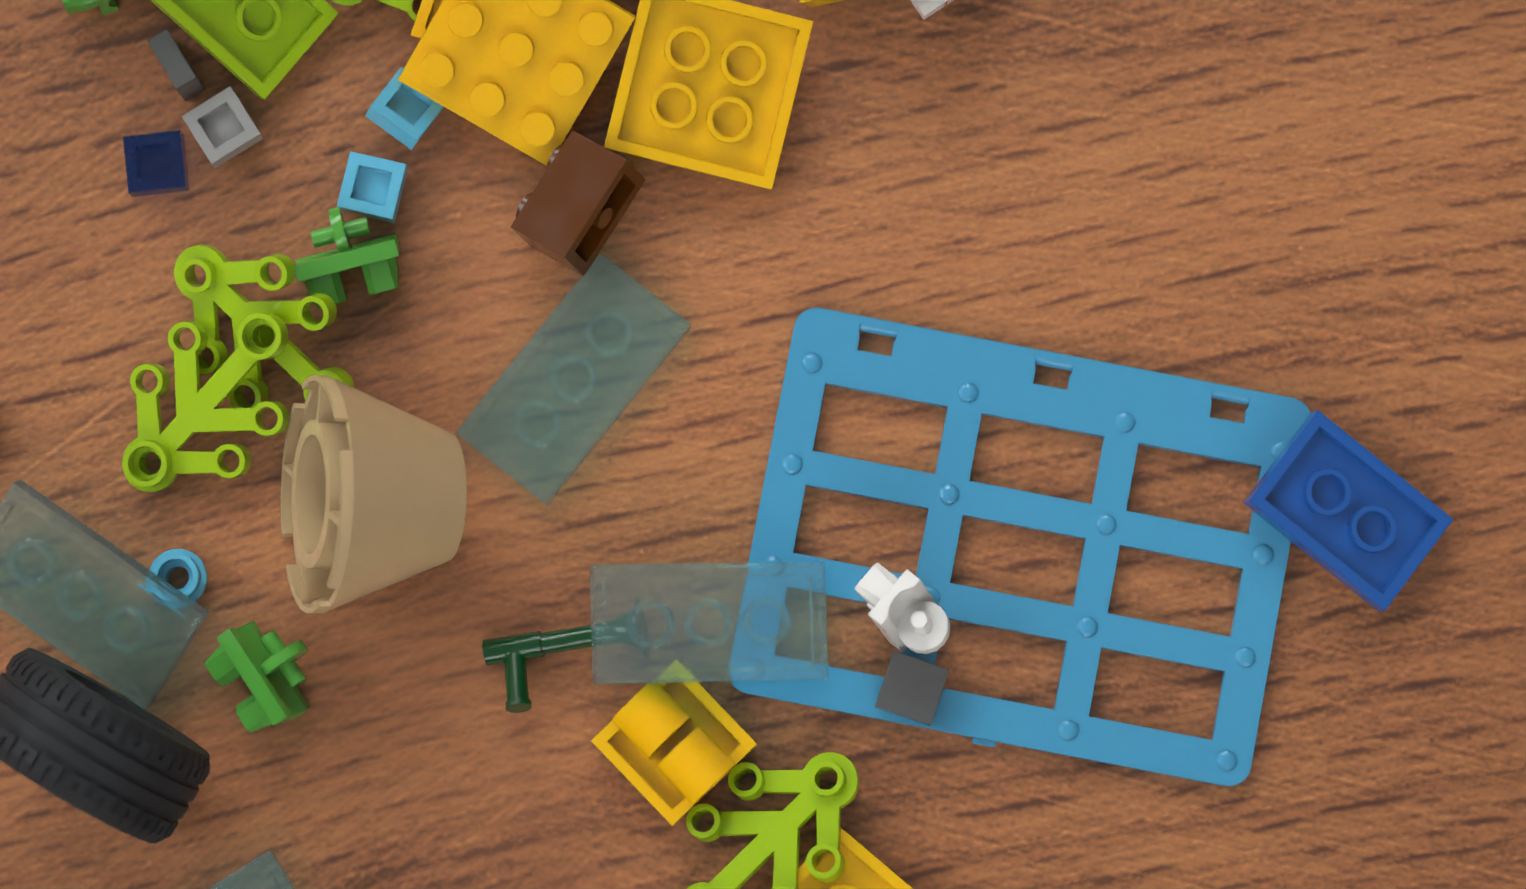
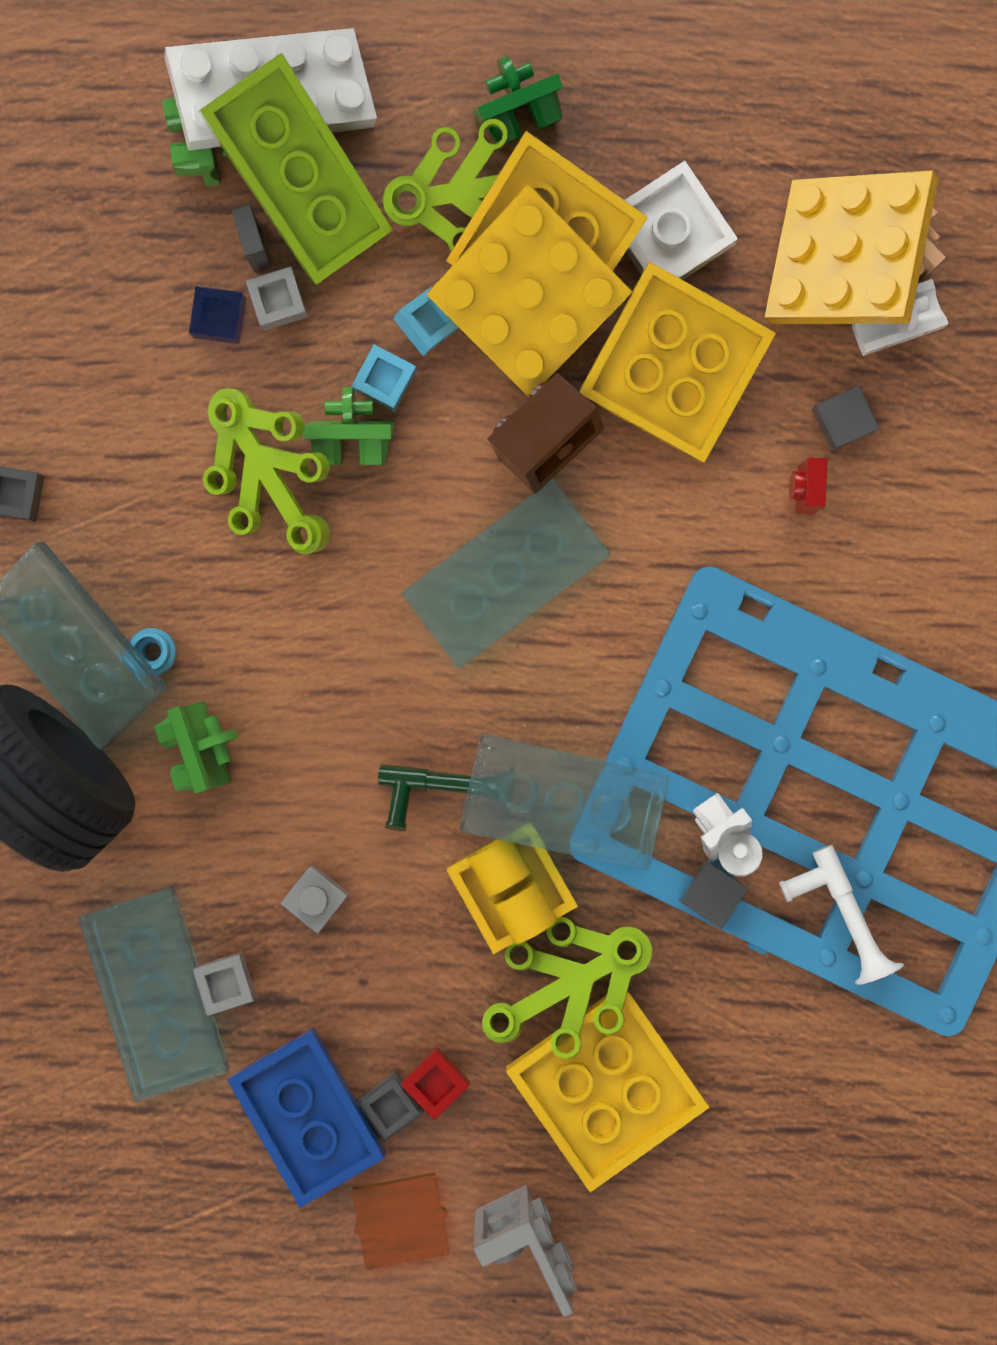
camera: 20 degrees right, 5 degrees up
lime plant [122,313,289,492] -> none
tan cone [280,375,467,614] -> none
none -> light grey plate [280,864,350,934]
none -> white piece [778,845,903,985]
none -> red plate [789,457,828,514]
none -> dark grey tile [812,386,879,452]

